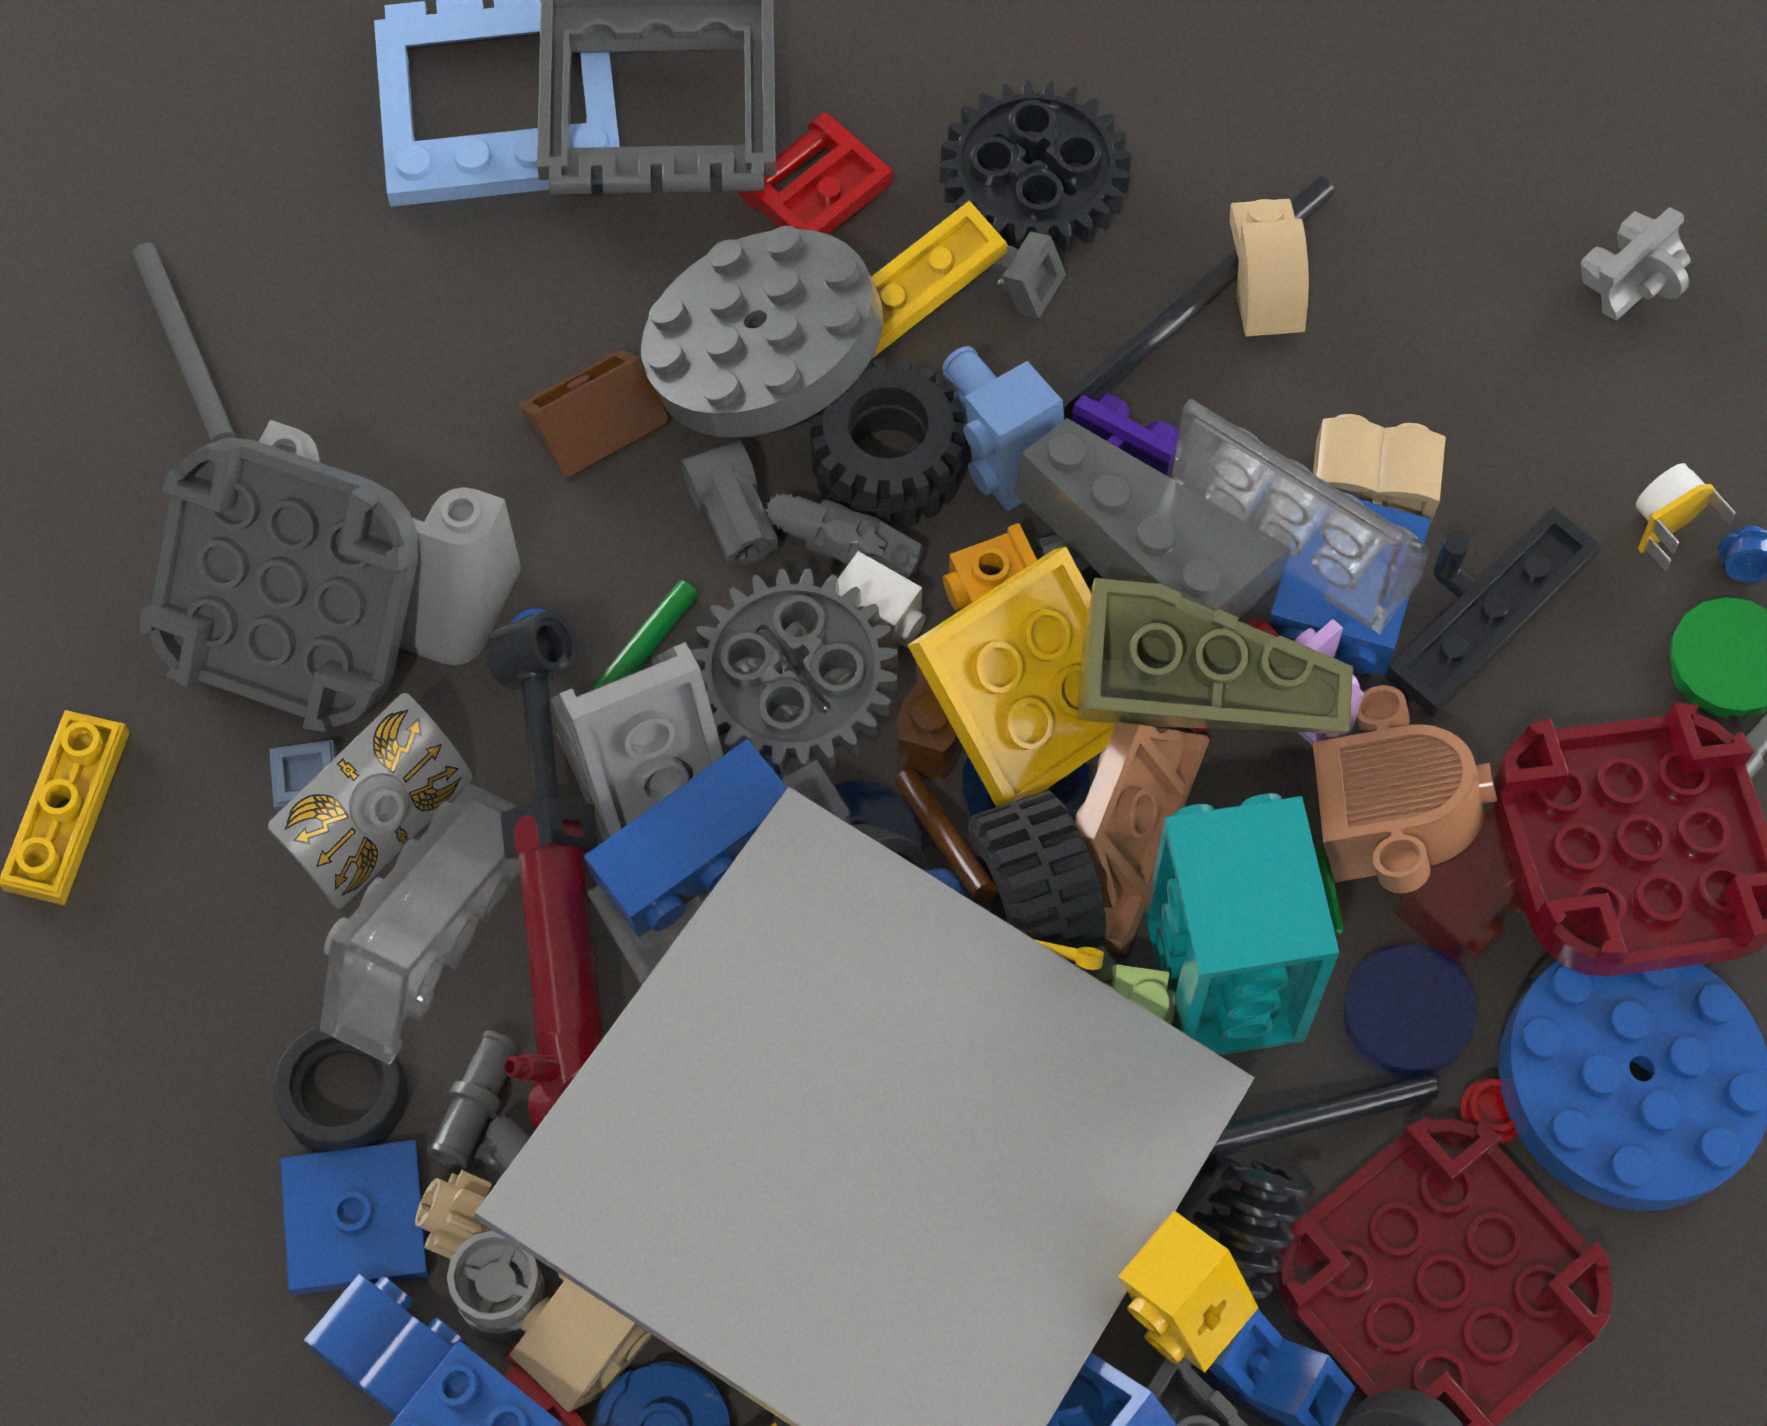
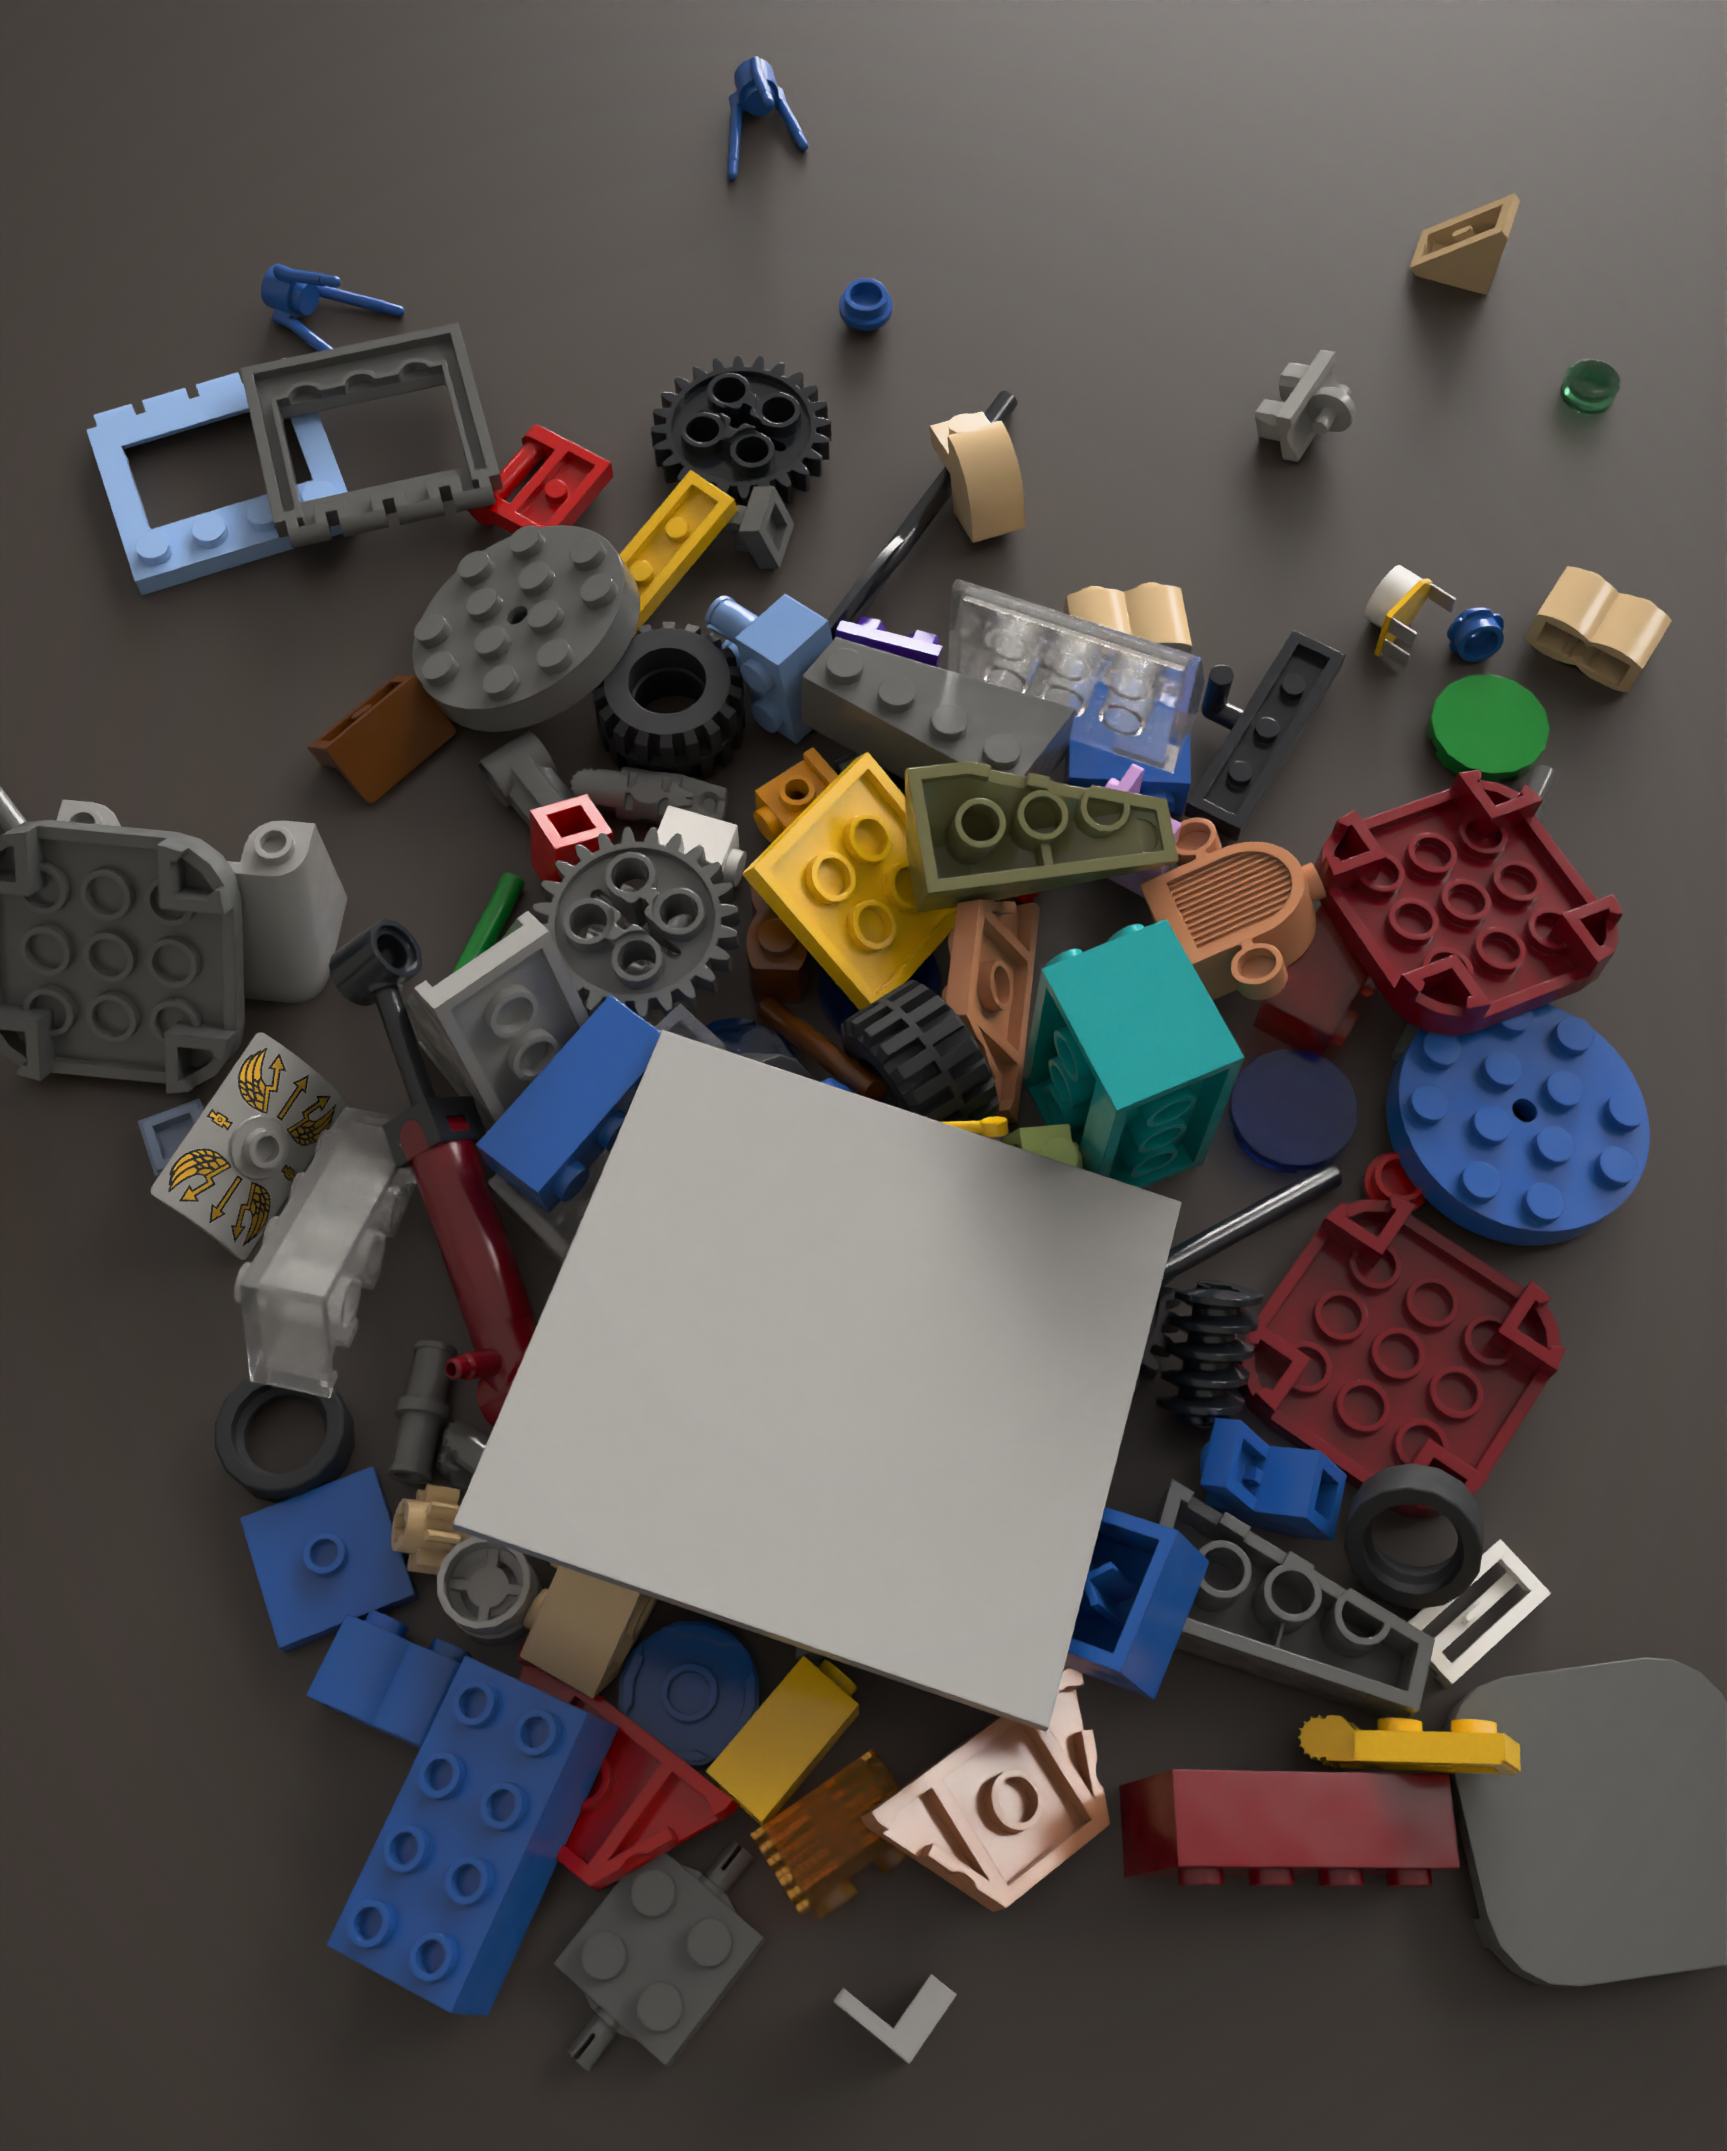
camera: 15 degrees left, 0 degrees up
yellow brick [1118,1211,1259,1373] -> none
none -> red brick [530,794,613,883]
none -> blue plate [839,278,893,331]

